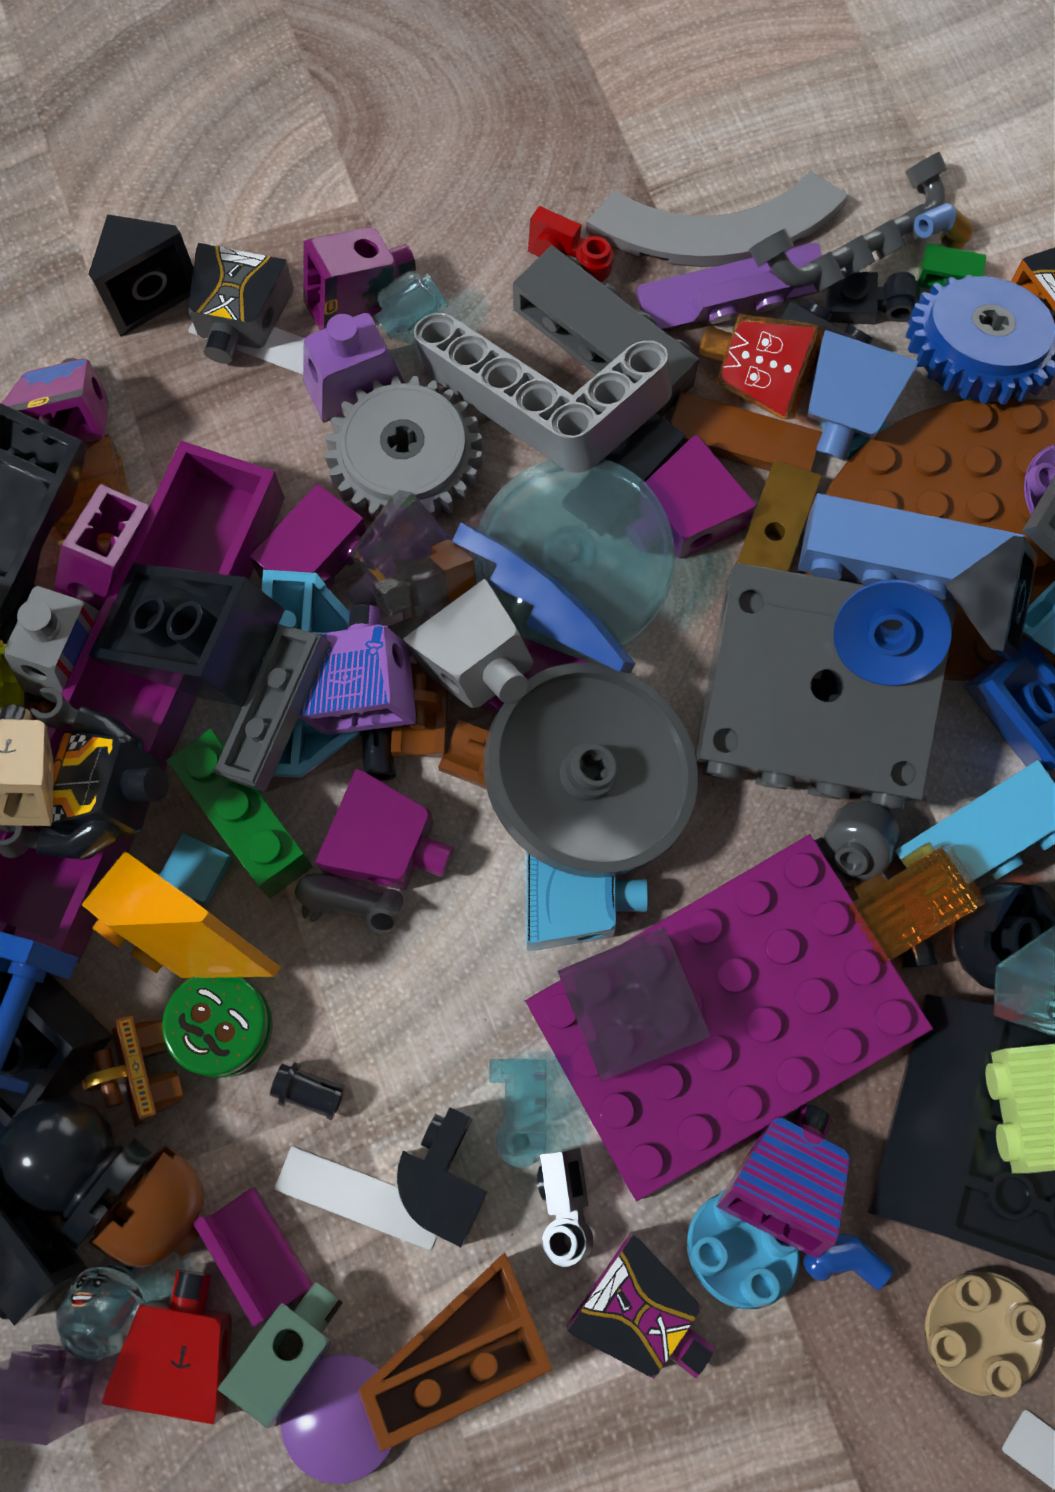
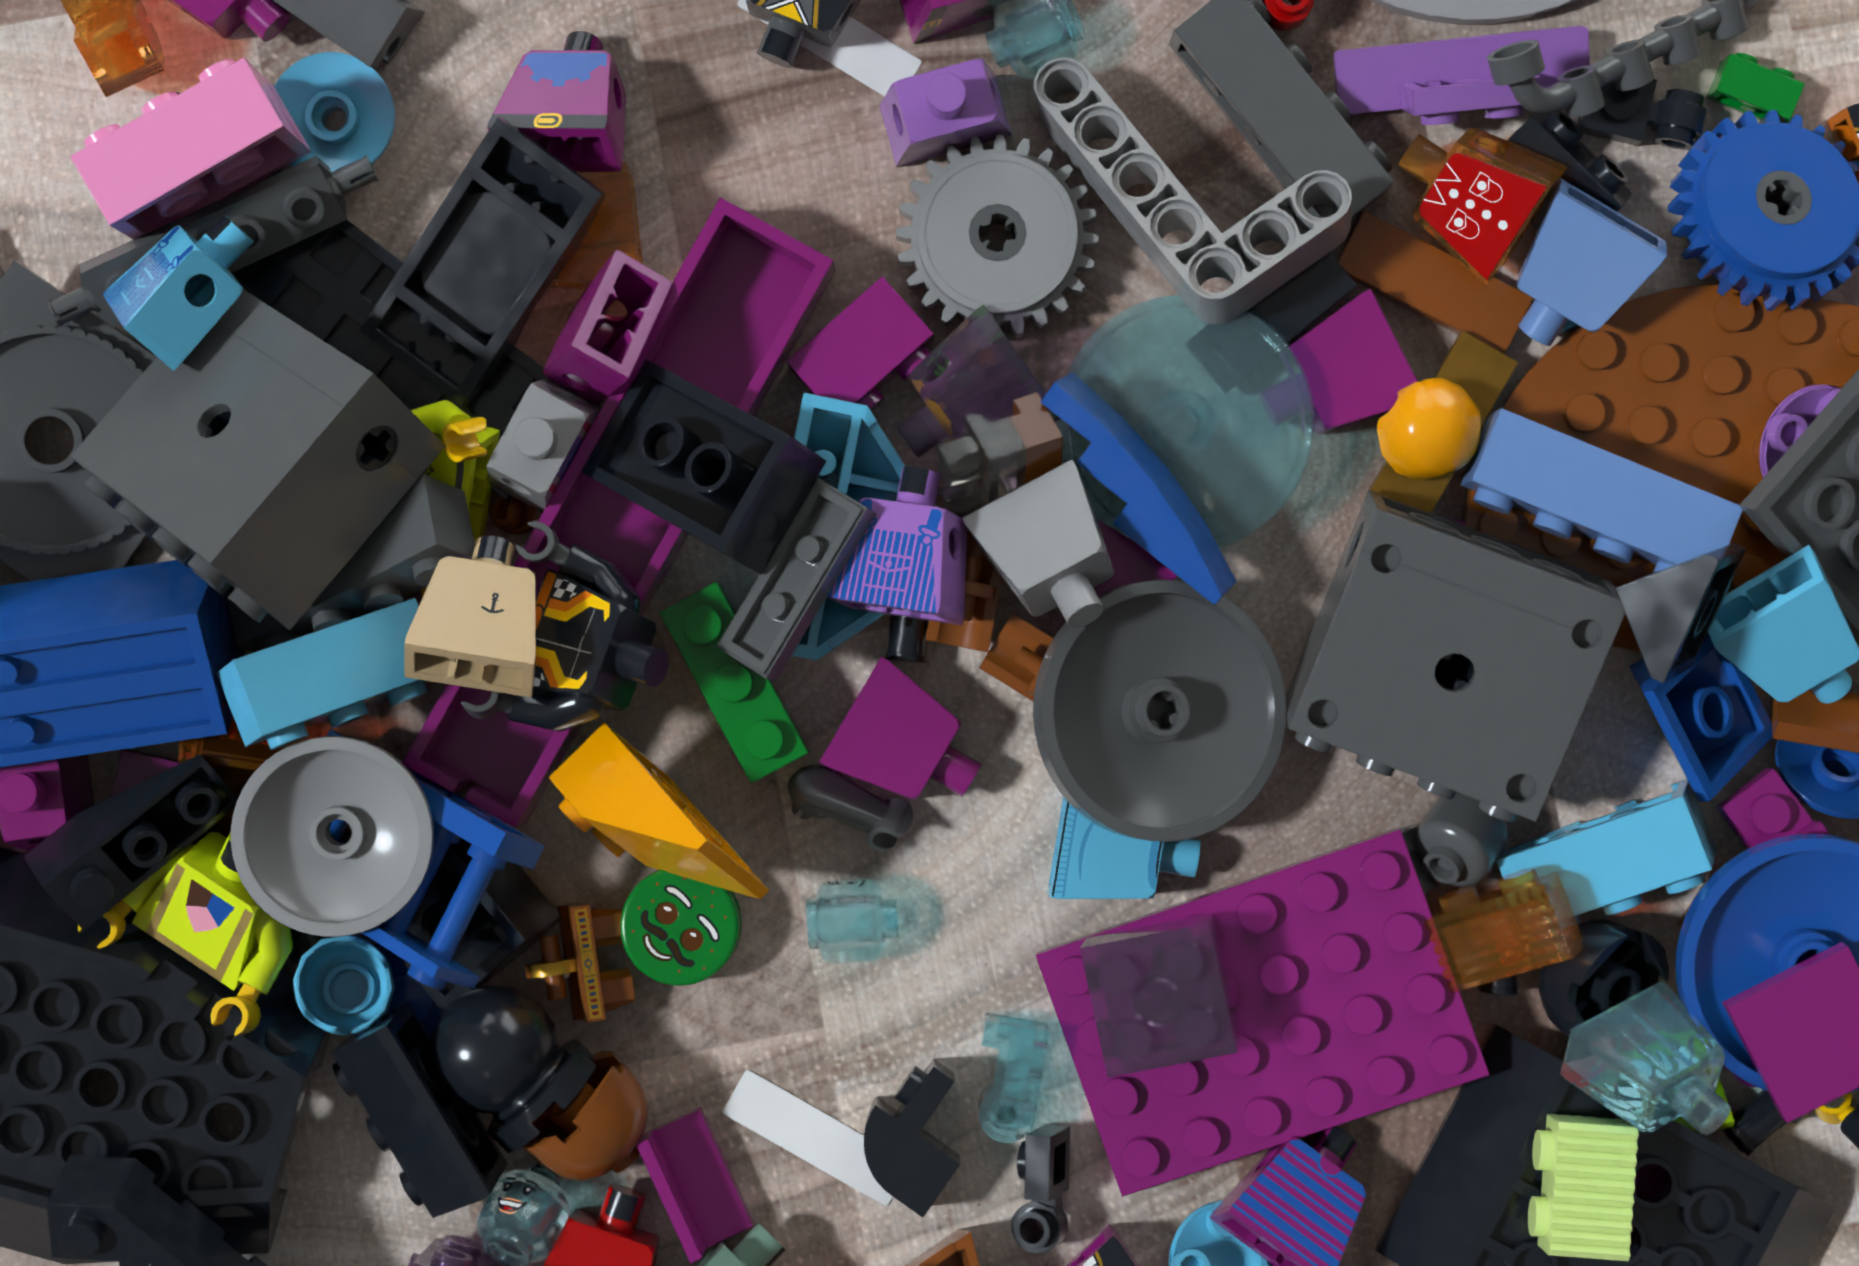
camera: 10 degrees right, 15 degrees up
medium azure tile [159,833,233,906] -> none
black pin [270,1062,346,1121] -> none
blue dish [834,580,952,686] -> none
arm [914,203,973,250] -> none
none -> clear light blue head [806,879,899,964]
none -> light orange hair [1377,377,1481,481]

